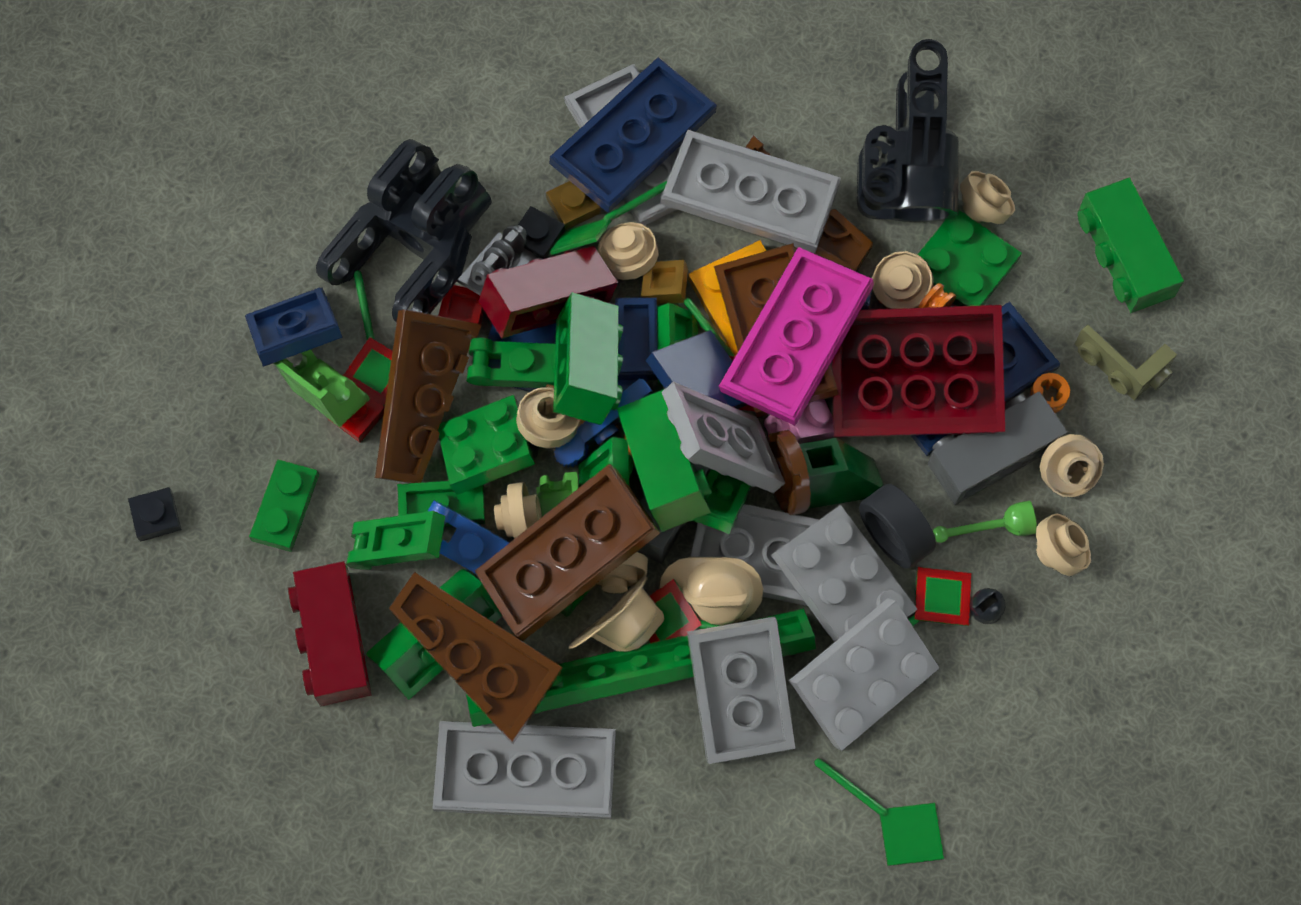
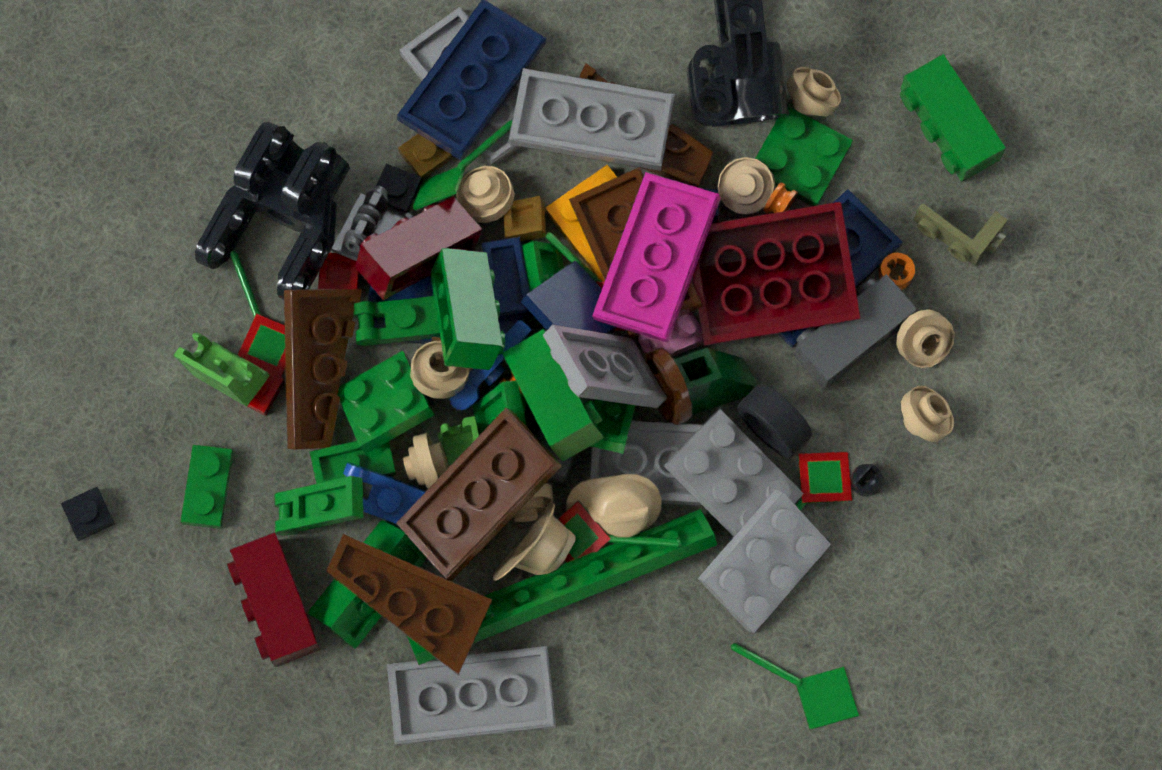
camera: 10 degrees left, 5 degrees up
dark blue tile [245,287,343,367] -> none
light grey plate [687,617,795,764] -> none
bright green hinge [933,500,1037,543] -> none

